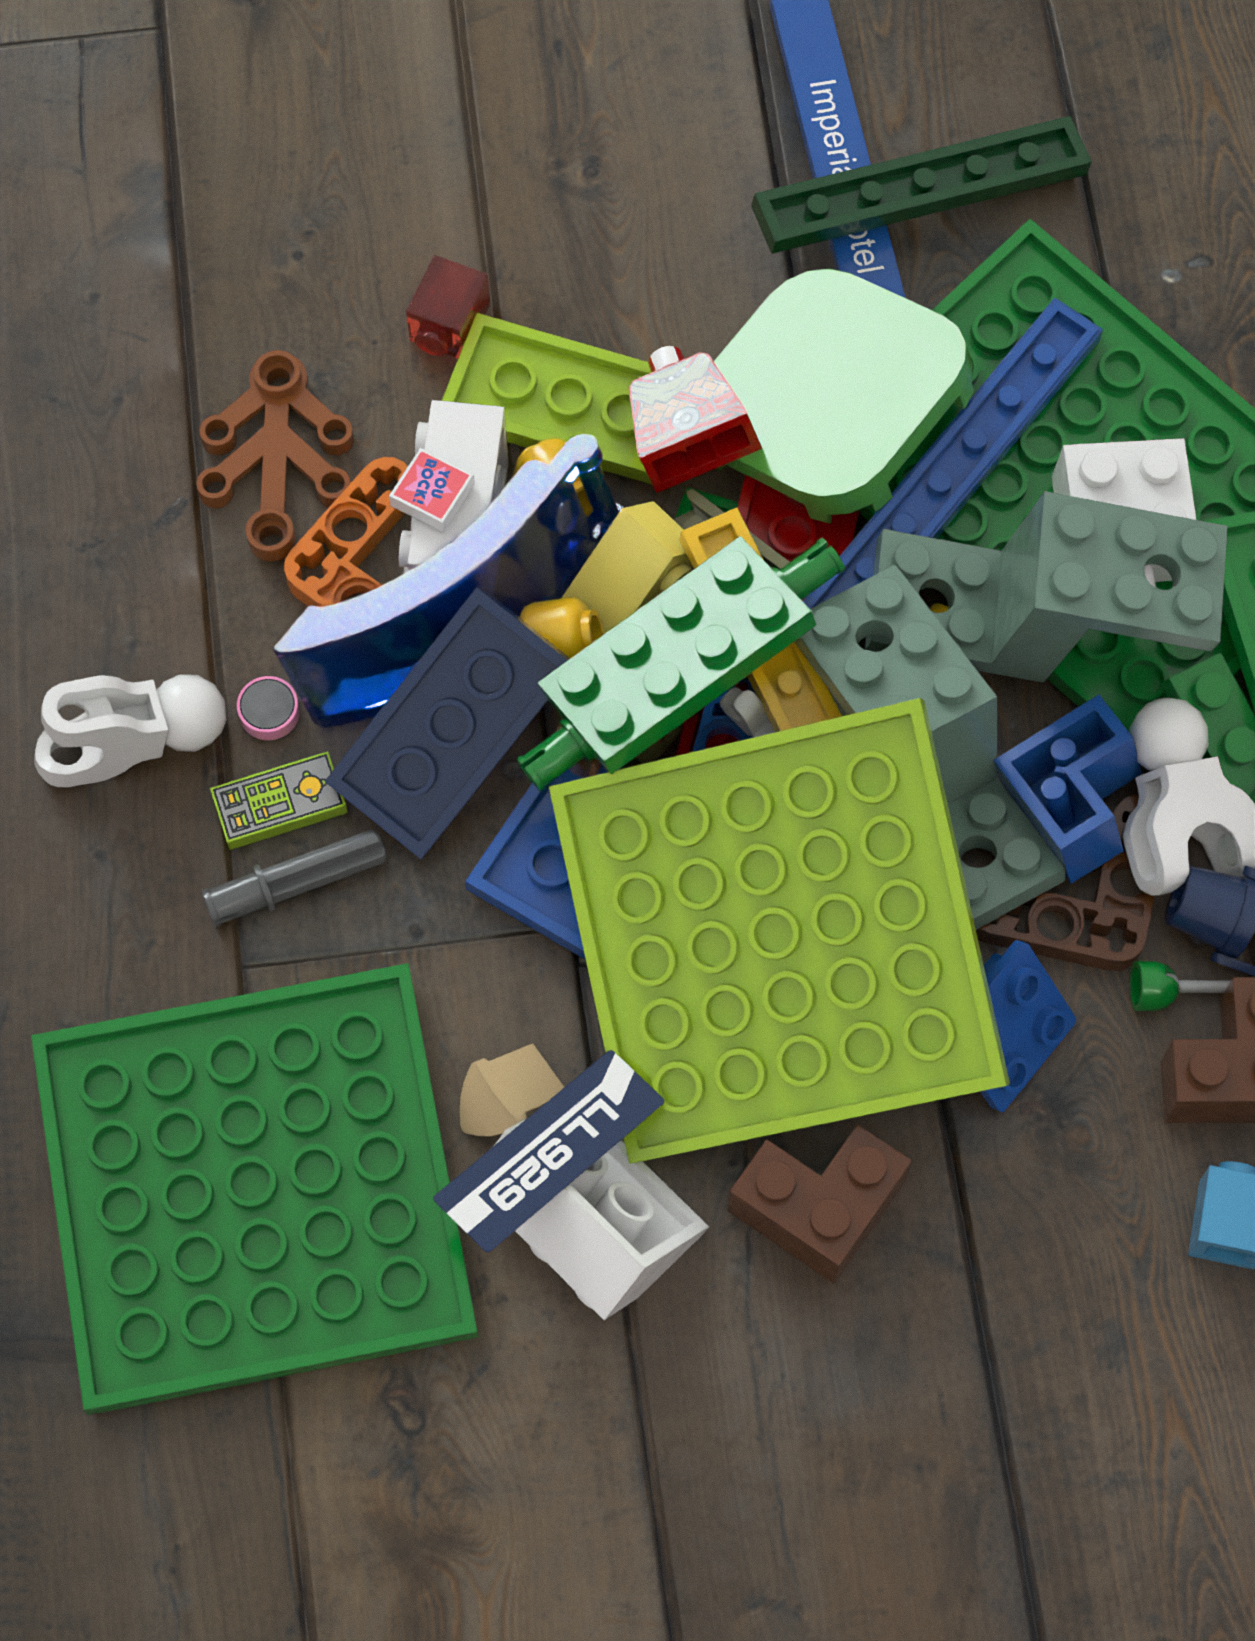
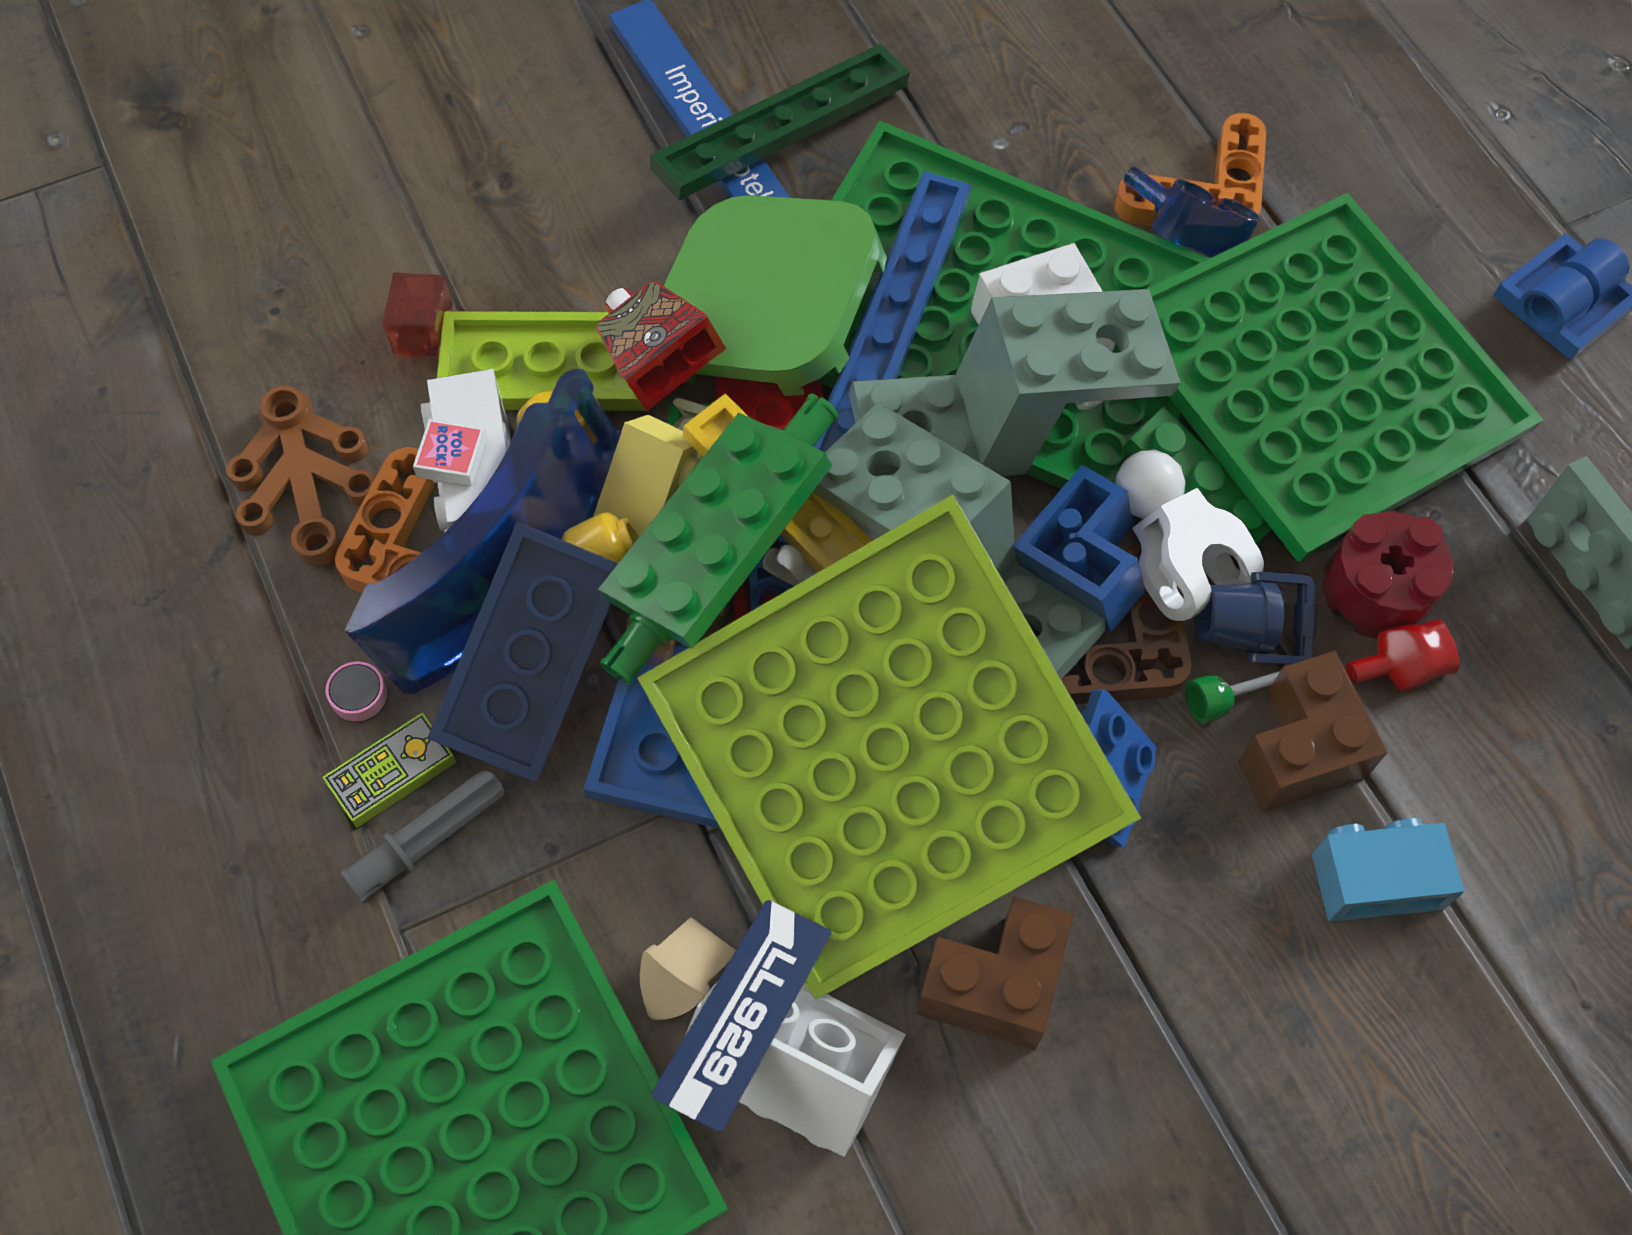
camera: 20 degrees left, 5 degrees down
white piece [34,674,227,787] -> none

